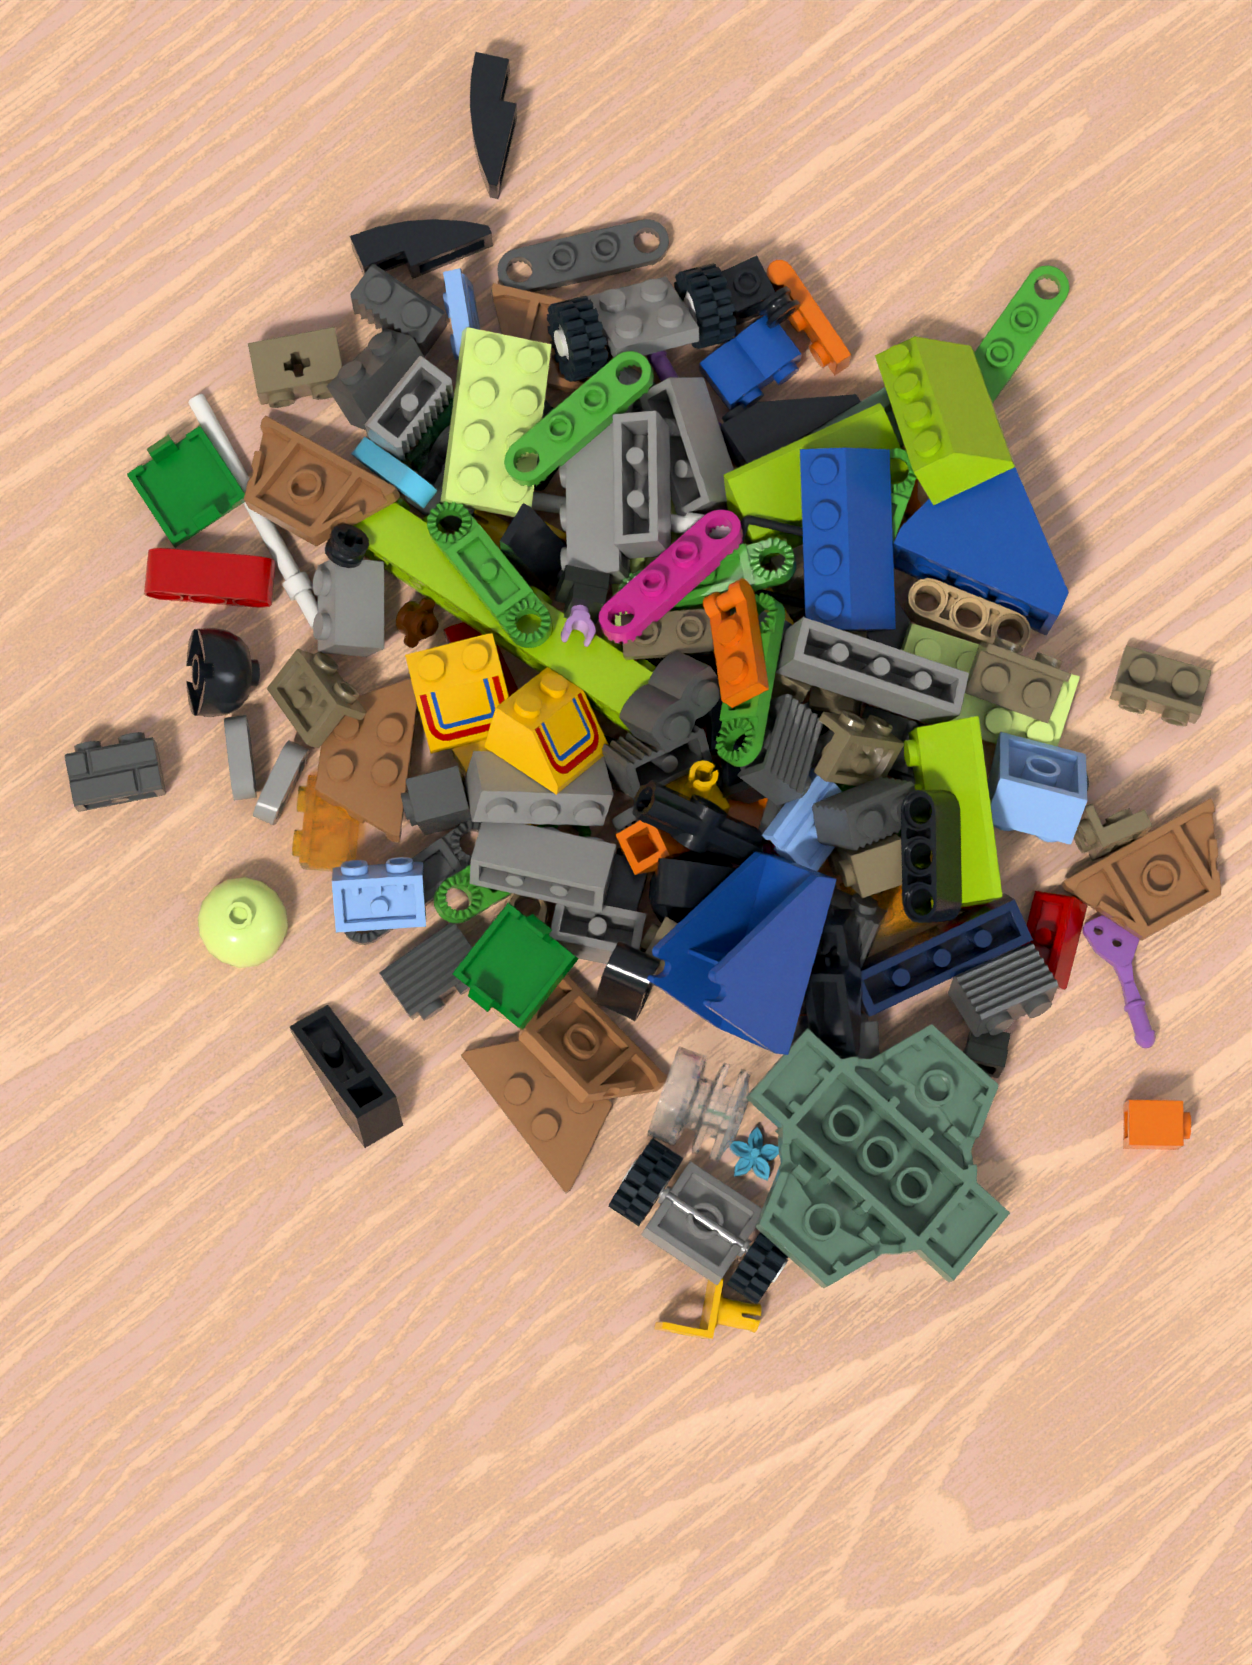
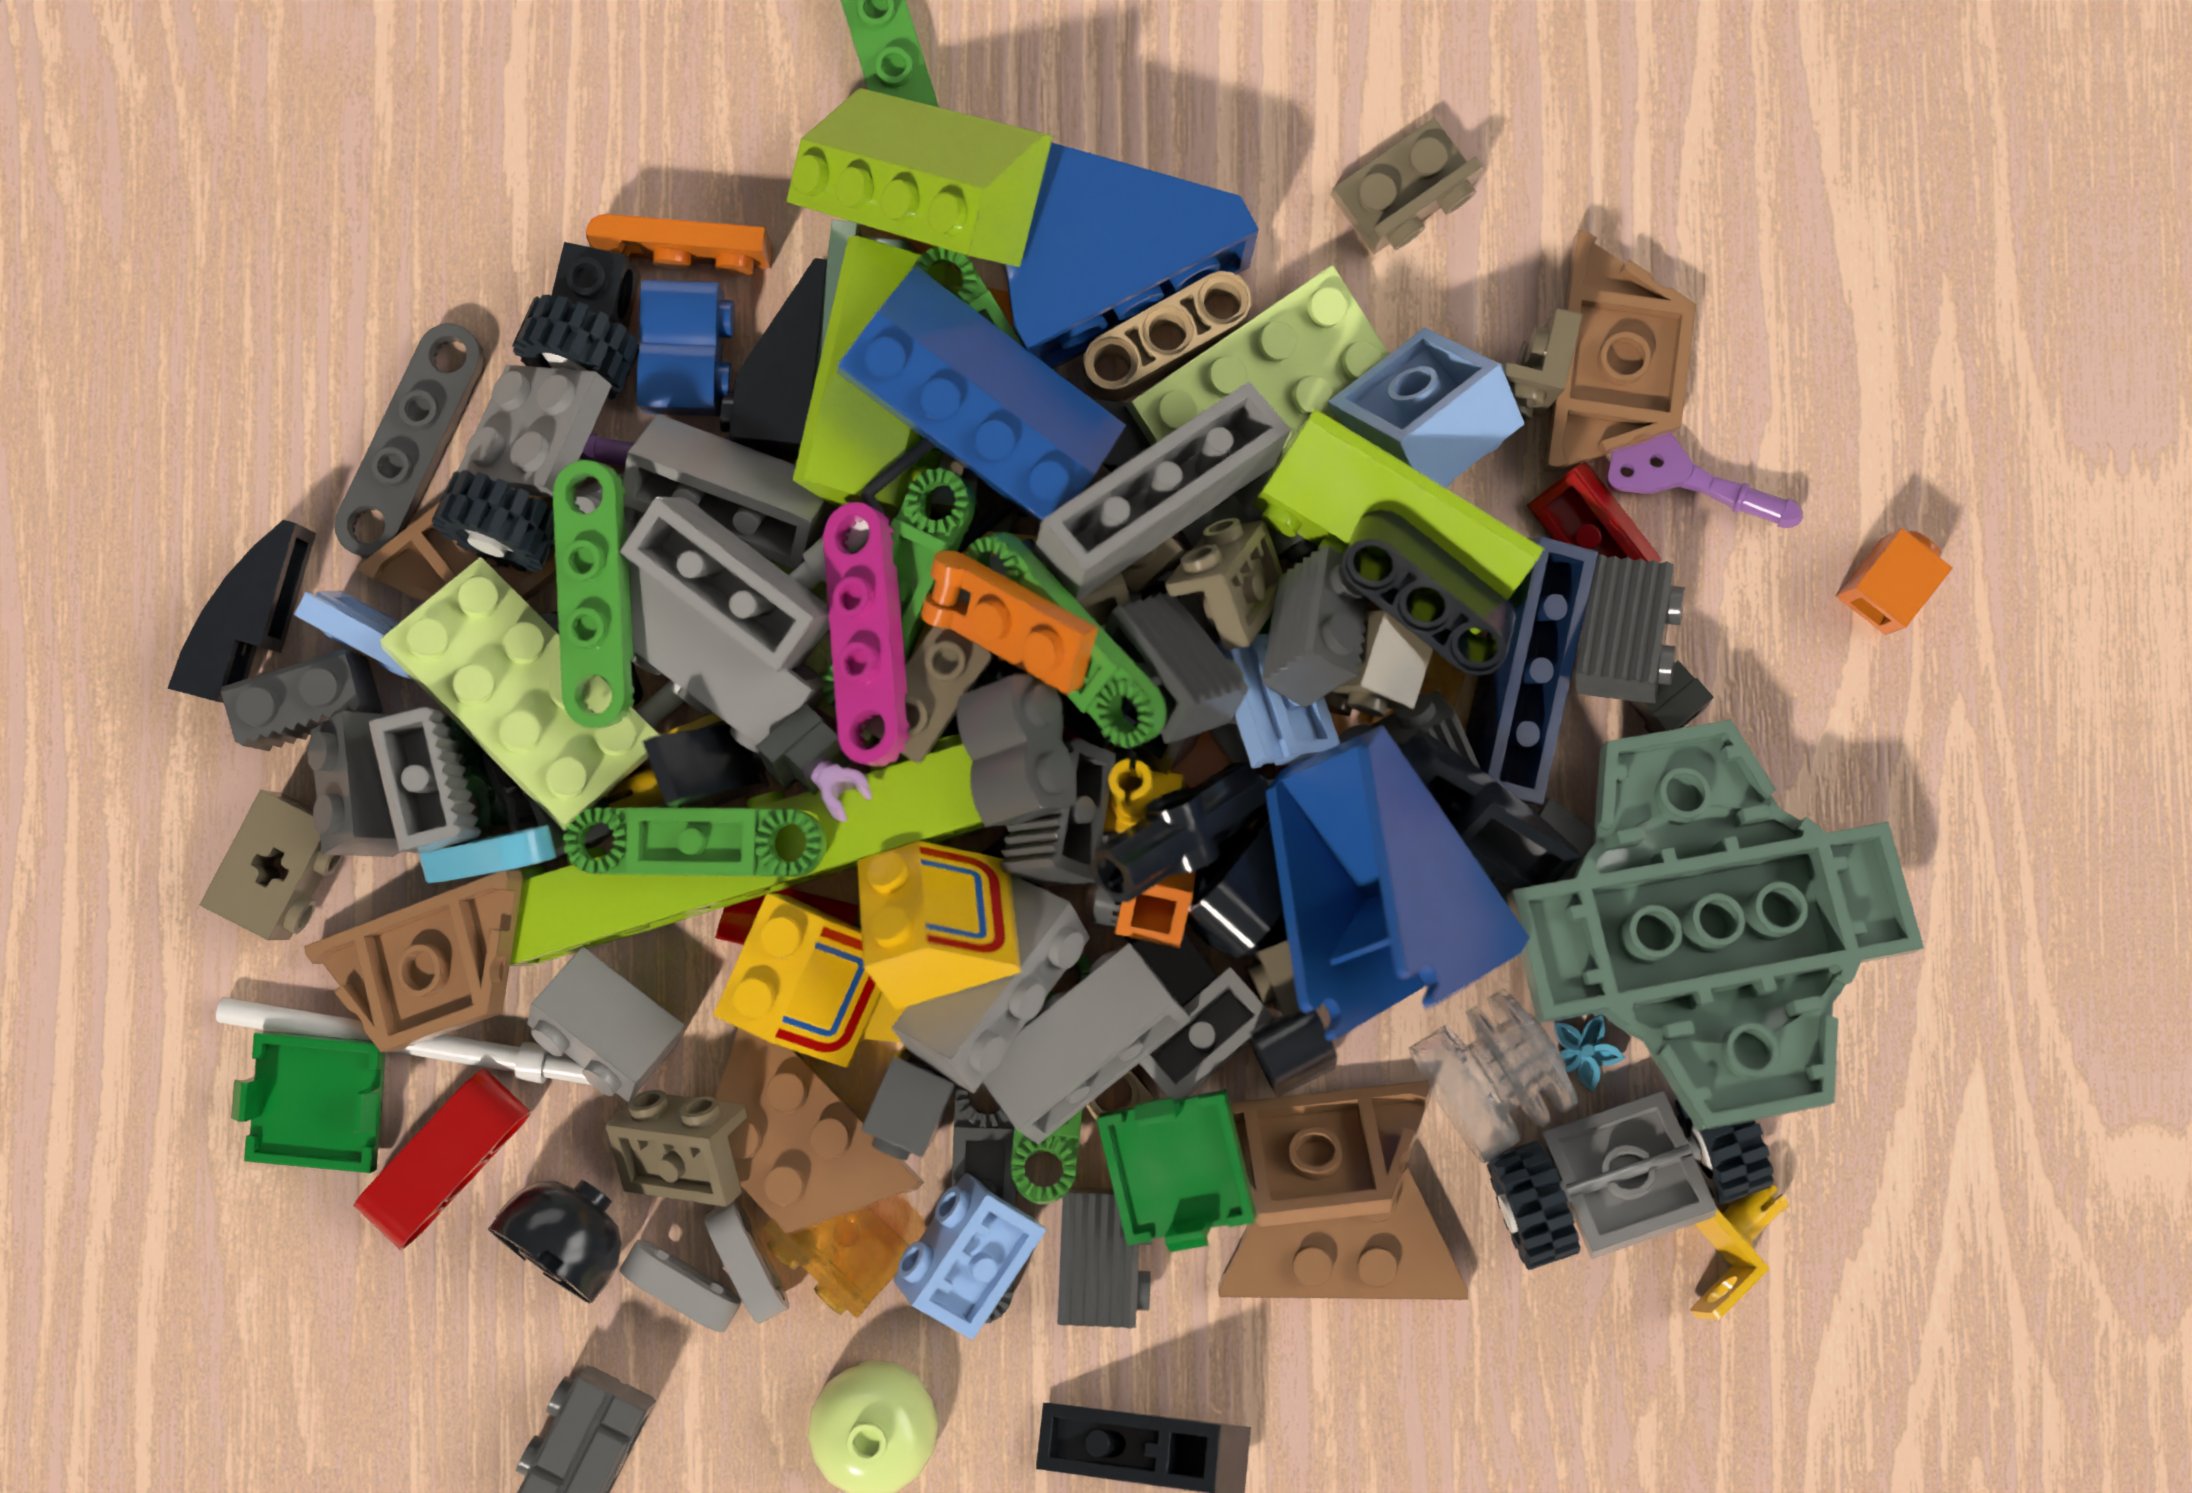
camera: 50 degrees left, 5 degrees up
black bush [325,524,369,568] -> none
reddish brown plate [396,597,439,648] -> none
black slope [470,52,517,199] -> none
black bush [756,286,801,329] -> none
dark tan bracket [965,637,1071,723] -> none

